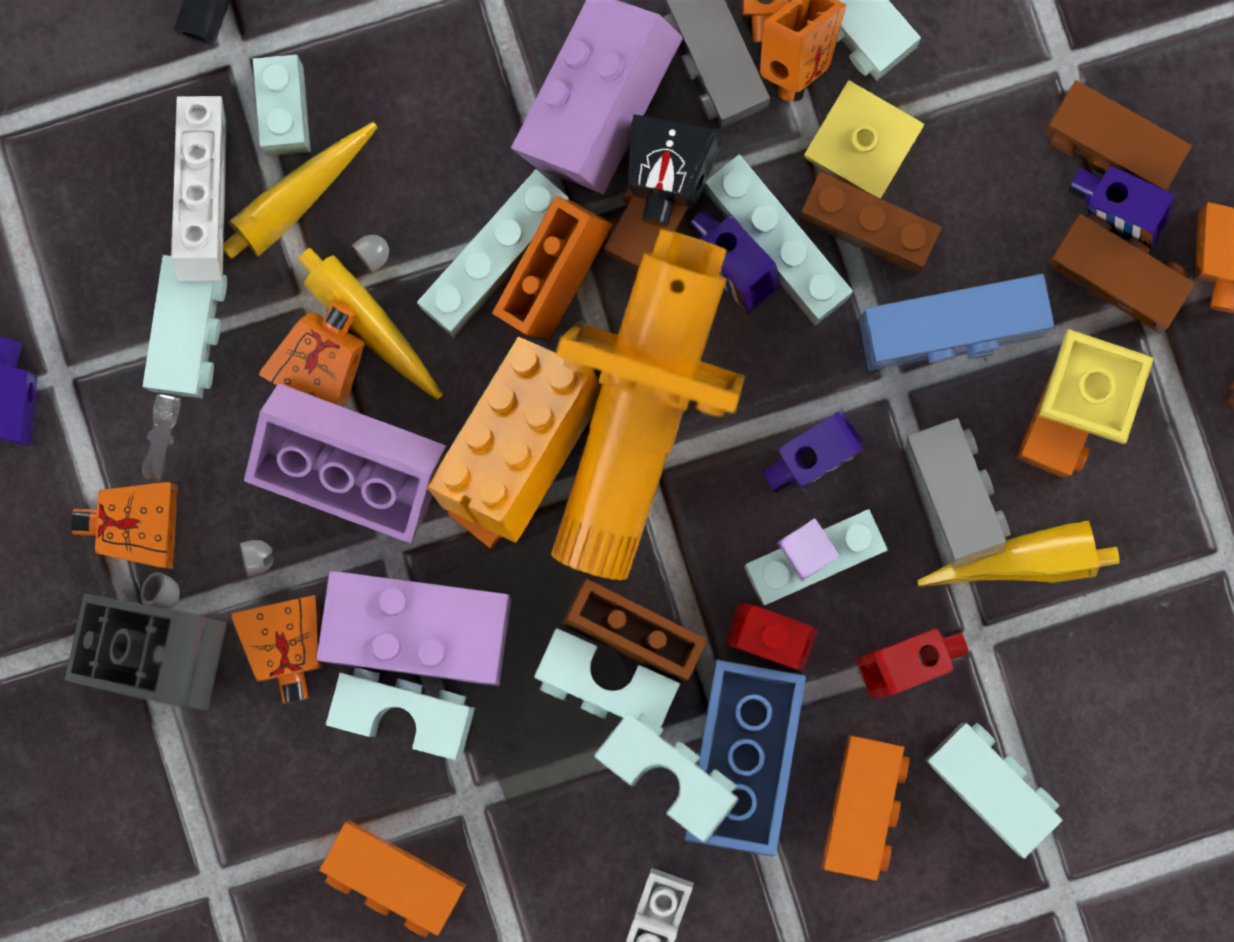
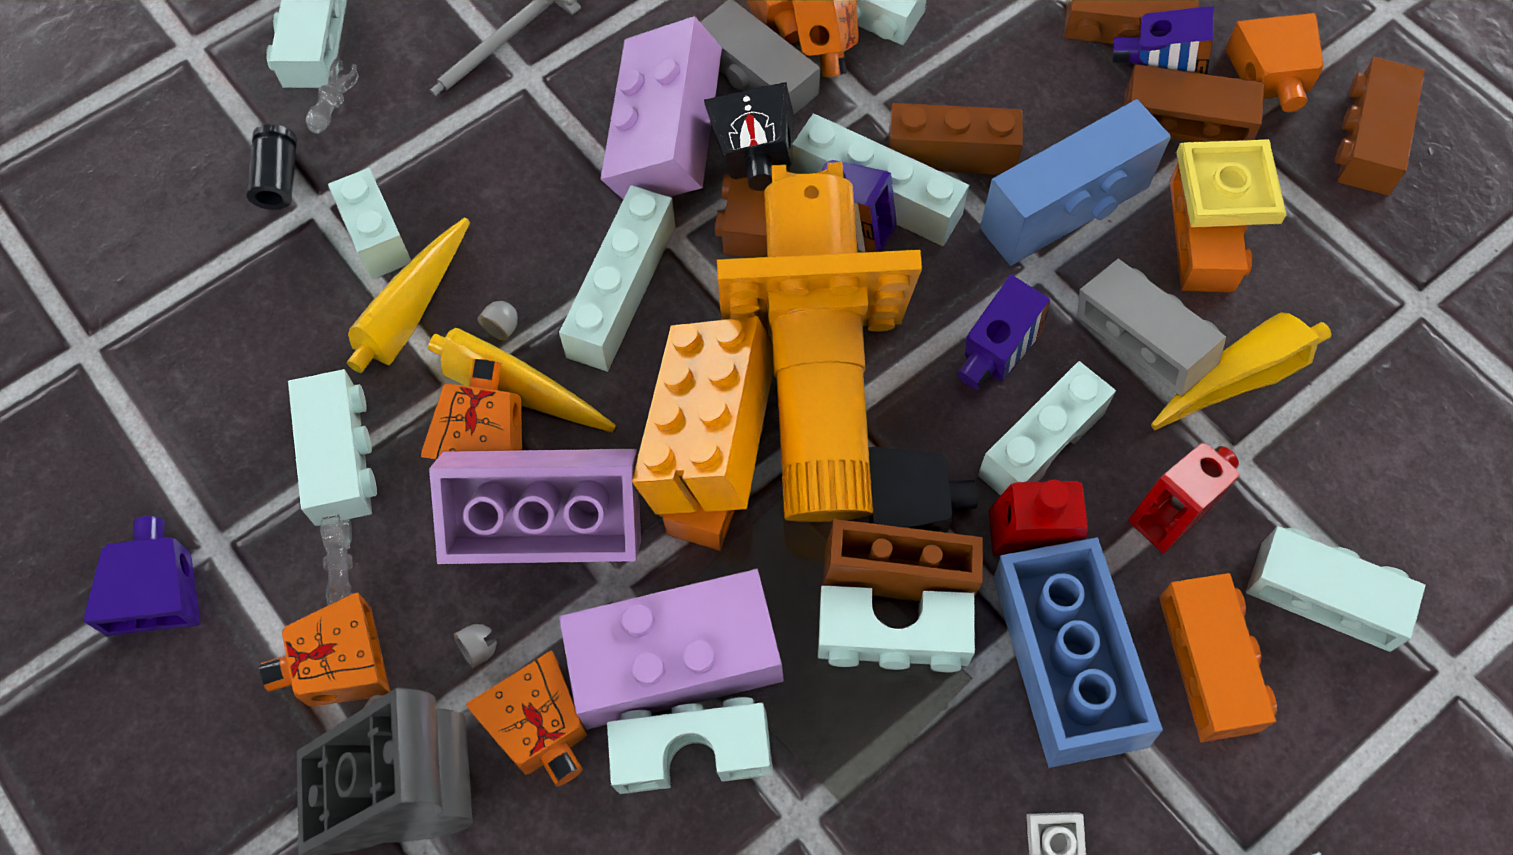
camera: 25 degrees left, 20 degrees down
white brick [172,96,227,281] -> none
orange brick [492,196,613,340] -> none
light aqua arch [594,713,739,843] -> none
slope [777,519,840,581] -> none
light yellow plate [803,80,925,199] -> none
none -> black torso [869,447,978,533]

